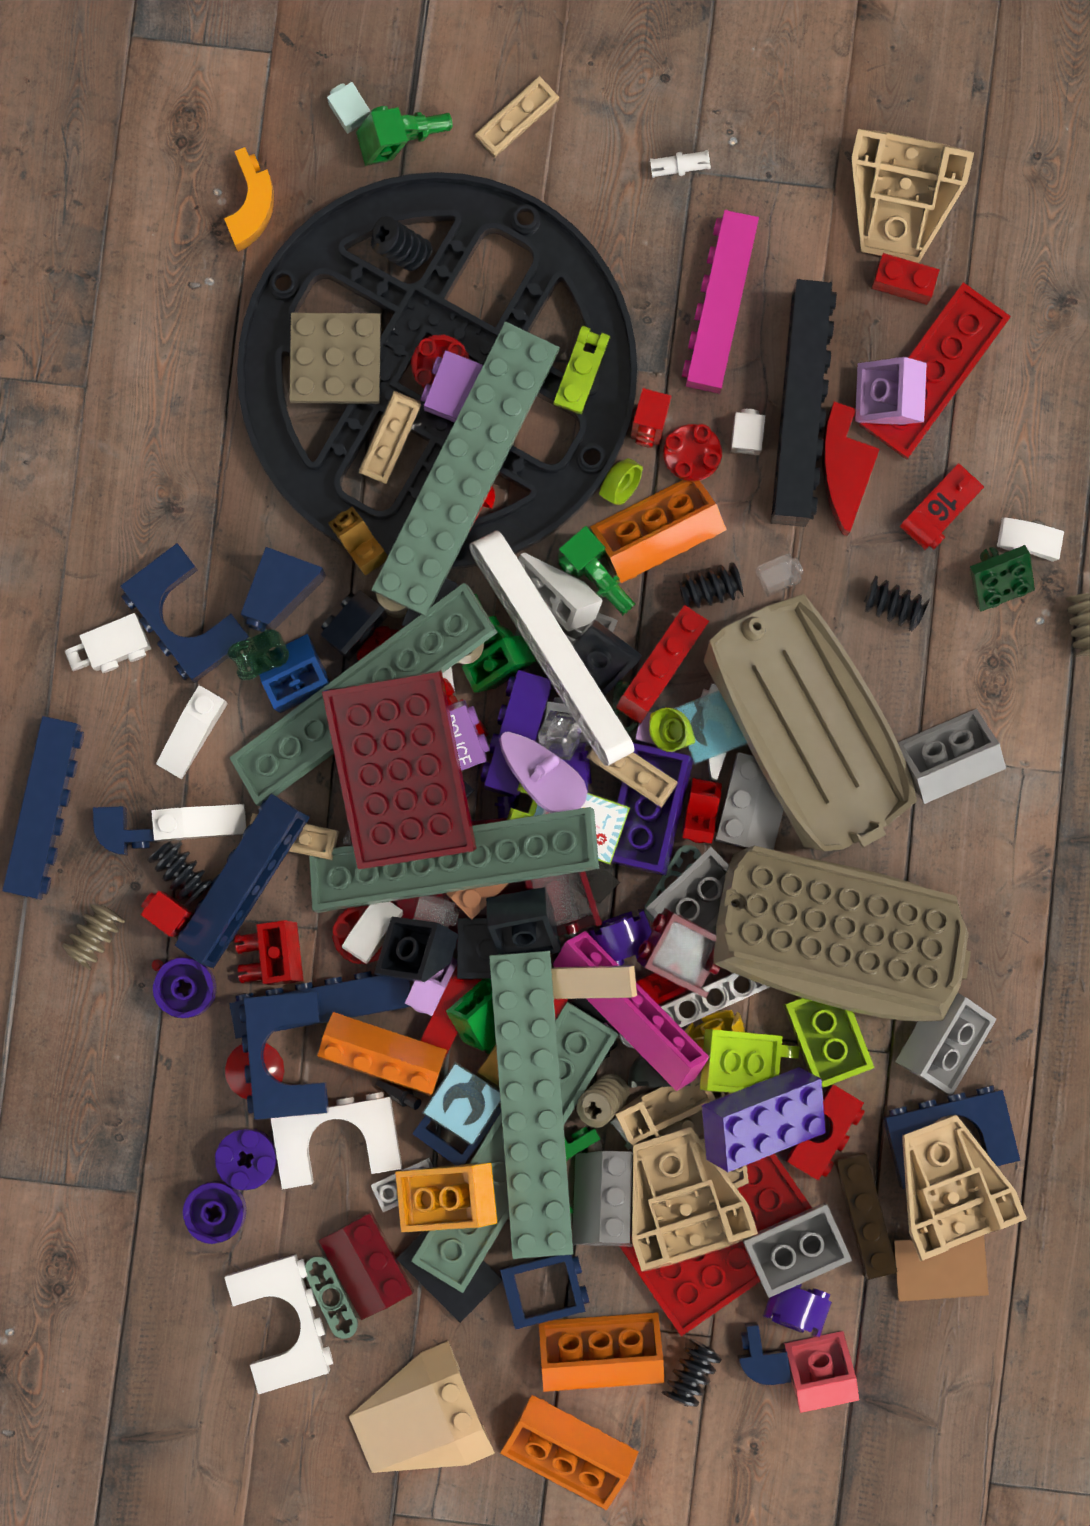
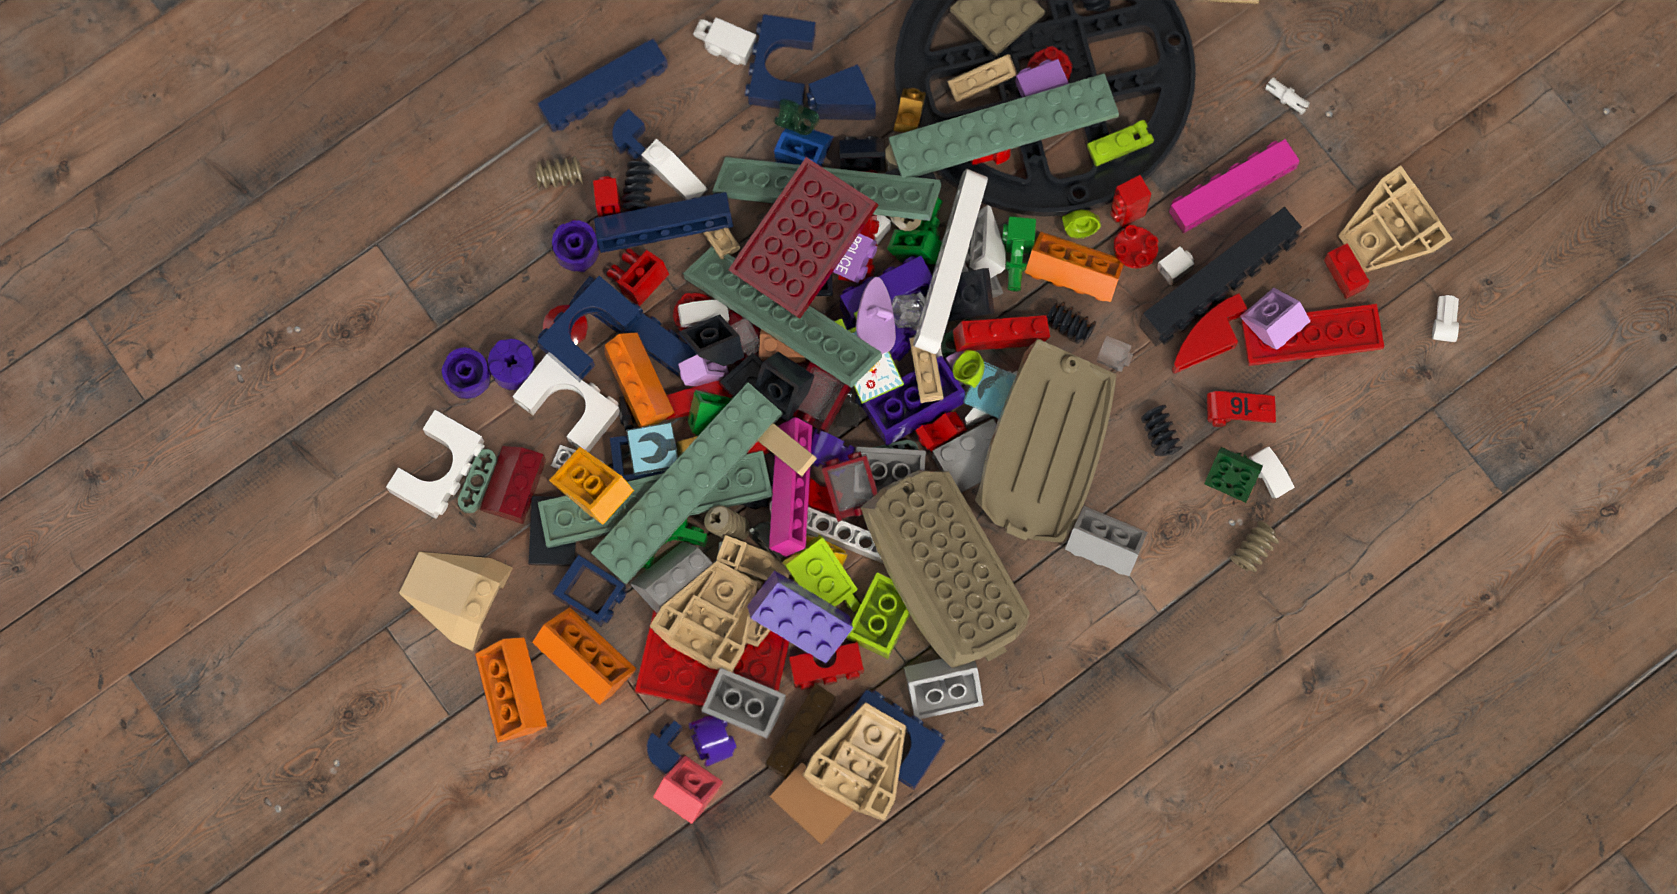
camera: 50 degrees right, 10 degrees down
white slope [156,685,228,779] -> none
black piece [662,1338,722,1407] -> none
none -> white piece [1432,295,1459,342]

